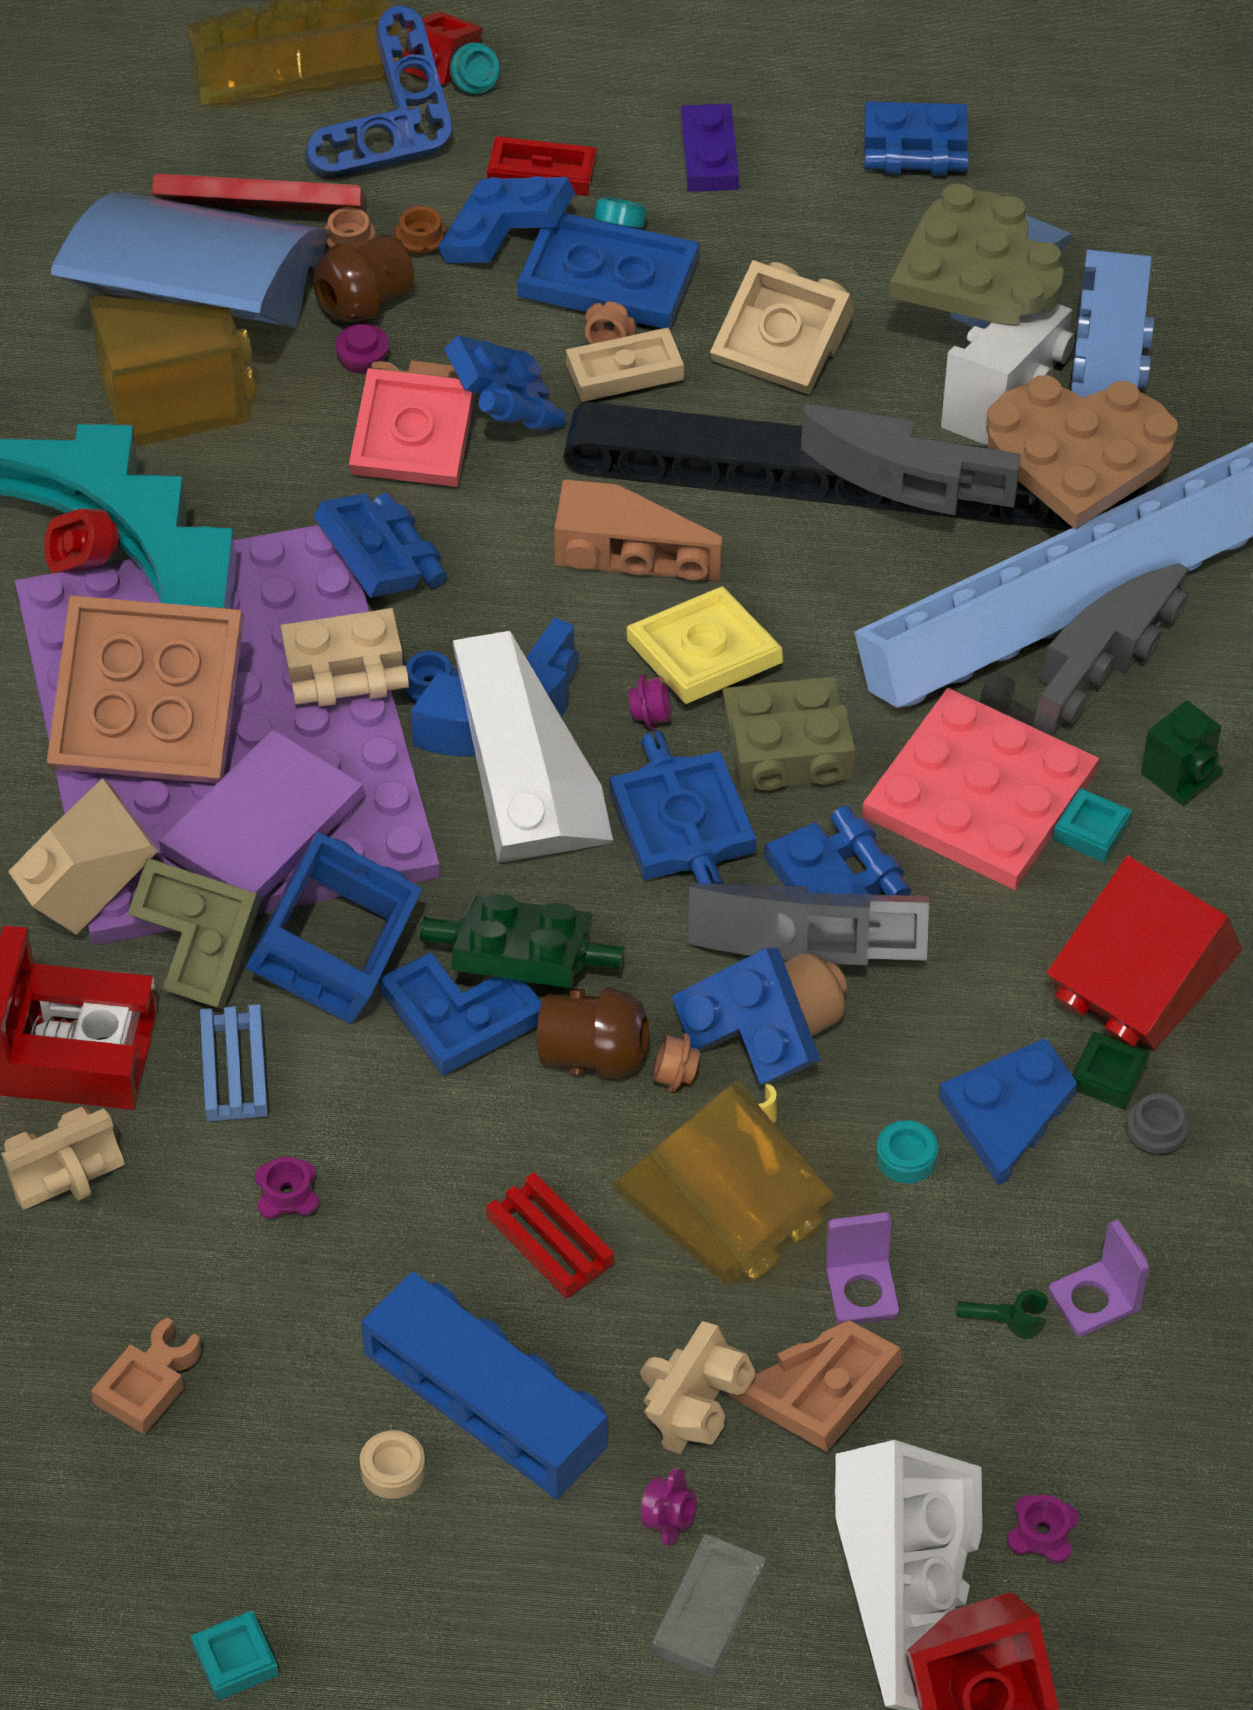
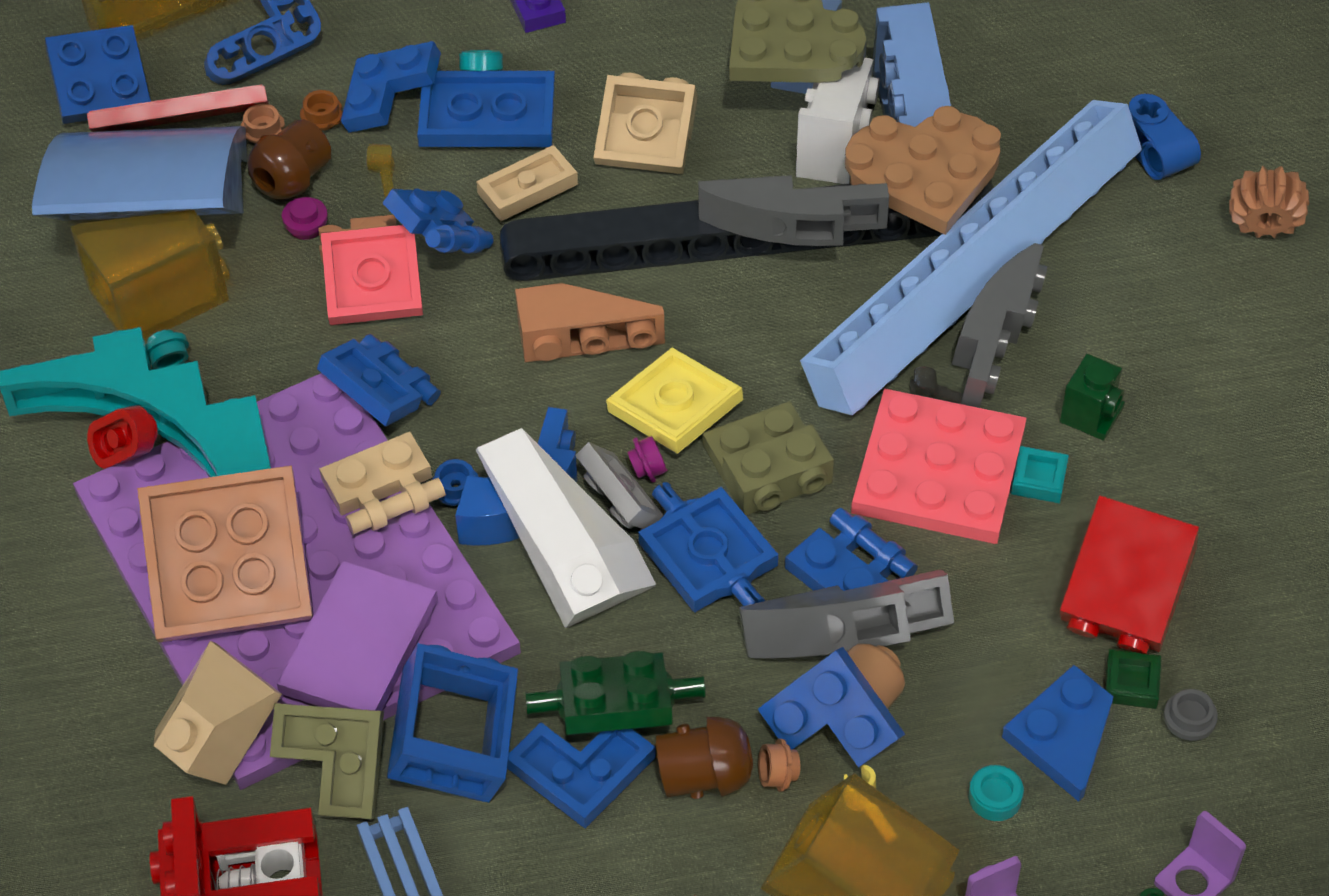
camera: 15 degrees left, 0 degrees up
red tile [487,136,597,196] -> none
nougat plate [585,301,636,344] -> none
none -> blue plate [45,25,151,124]
none -> teal plate [146,330,189,370]
none -> clear yellow hand [367,144,395,198]
none -> light grey plate [576,442,663,529]

